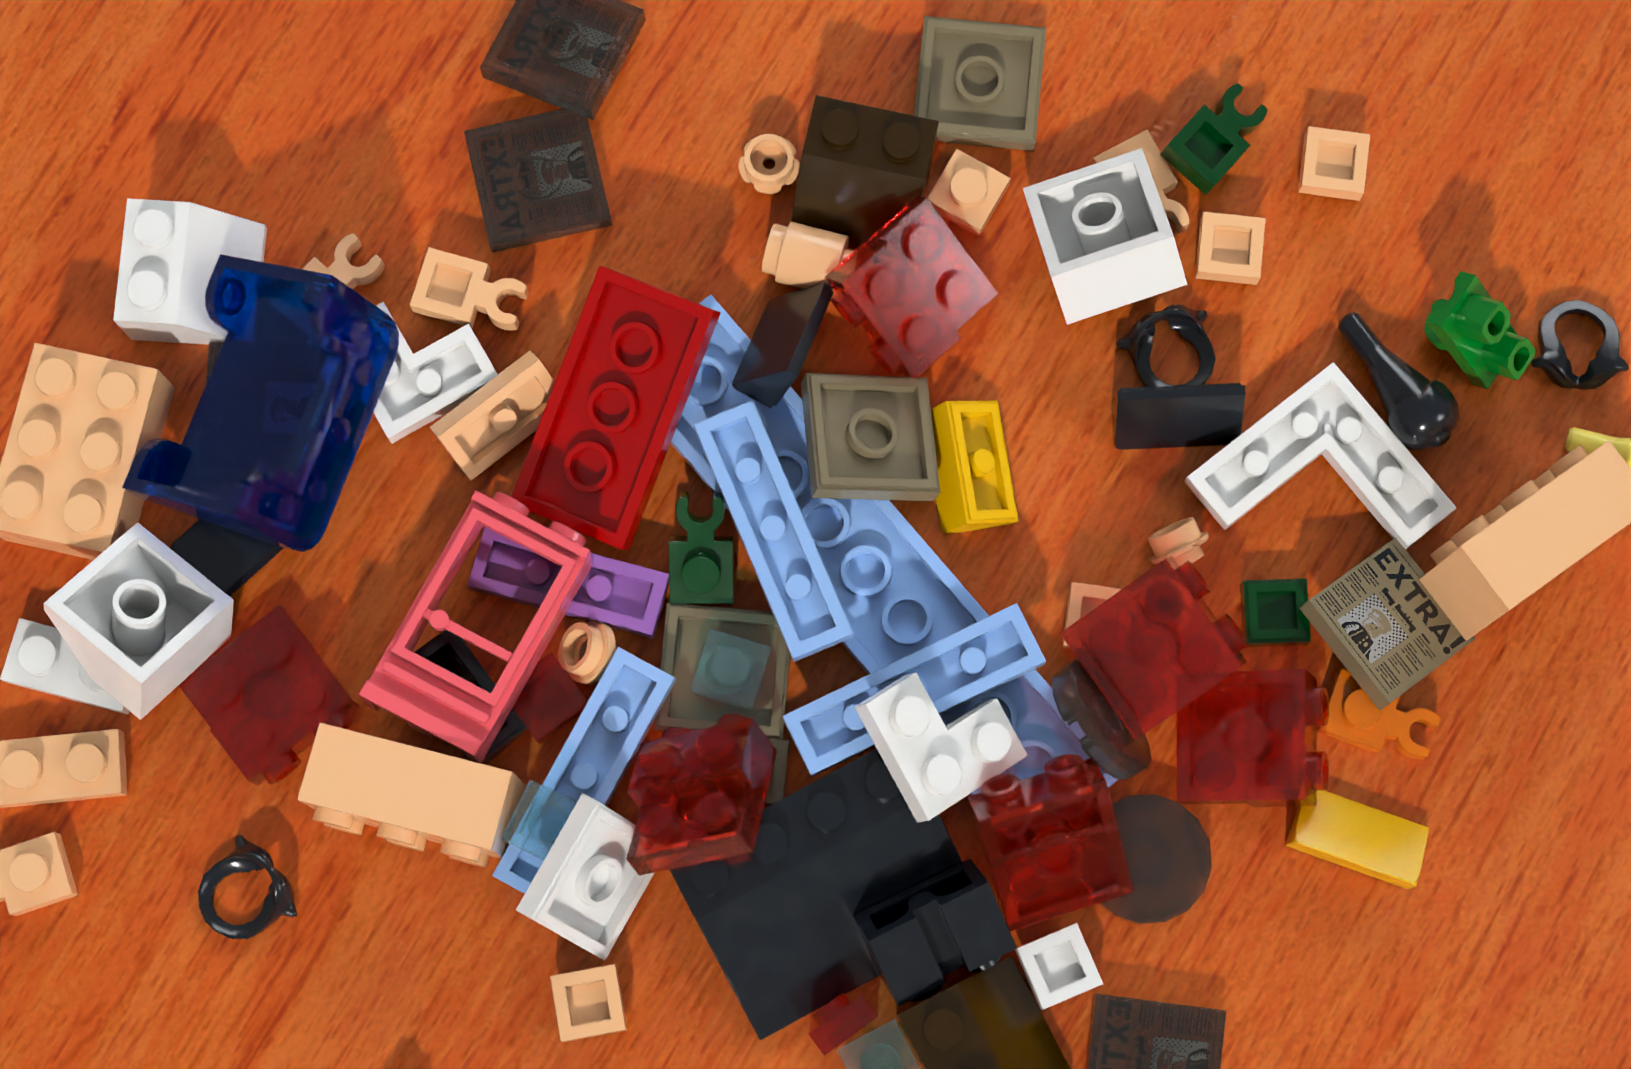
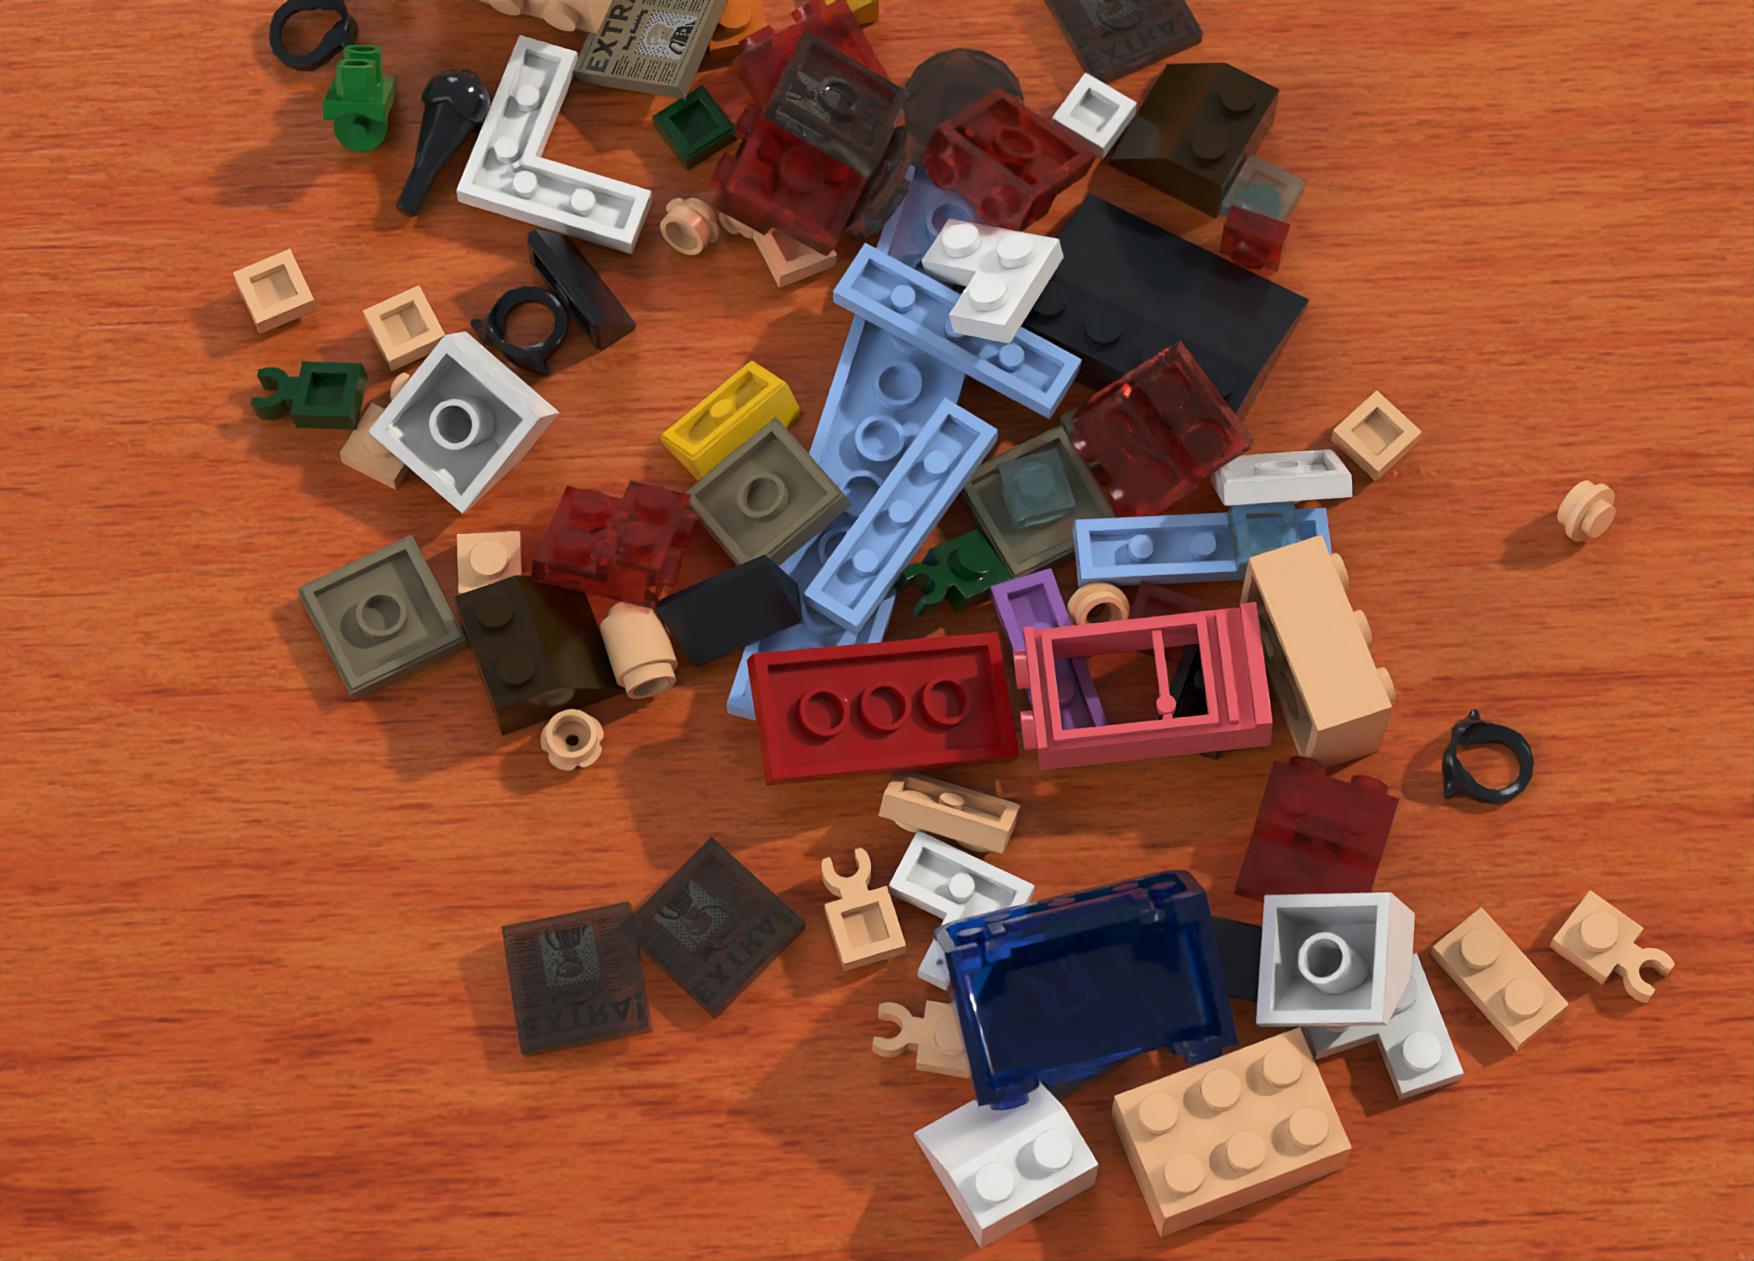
camera: 125 degrees left, 10 degrees down
black brick [853,859,1017,1007] -> none
none -> clear smoke tile [761,31,910,179]

